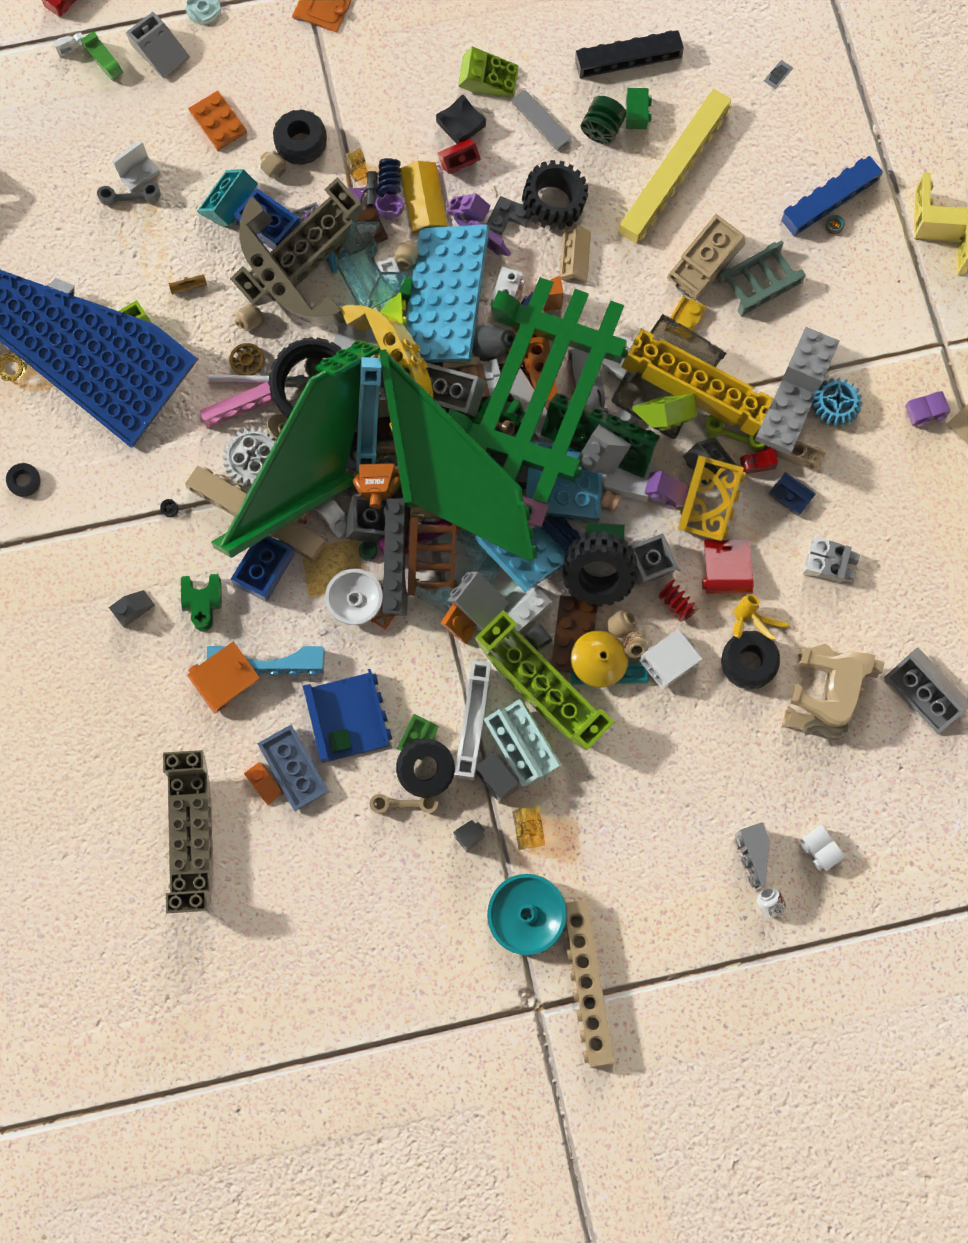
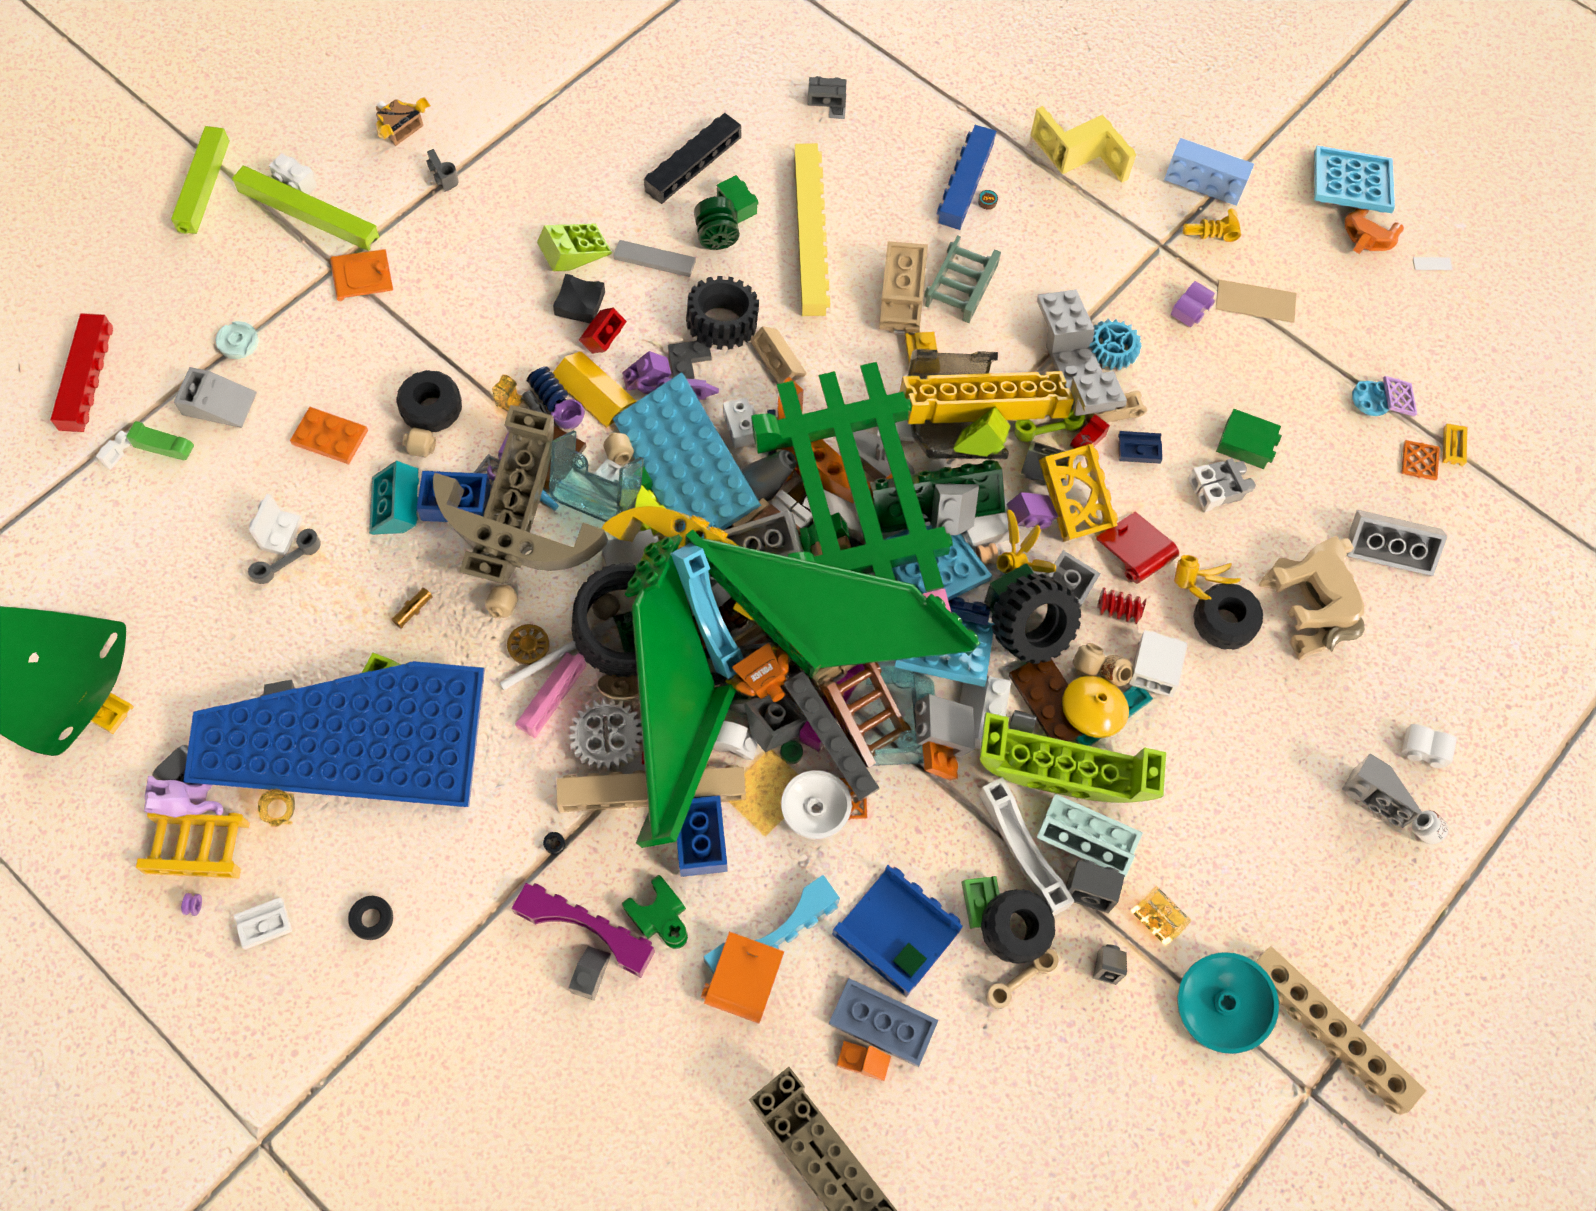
camera: 40 degrees left, 10 degrees down
none -> magenta arch [511,883,655,978]
none -> dark grey brick [808,76,847,108]
none -> yellow plant [996,510,1056,574]
none -> green brick [1216,408,1282,469]

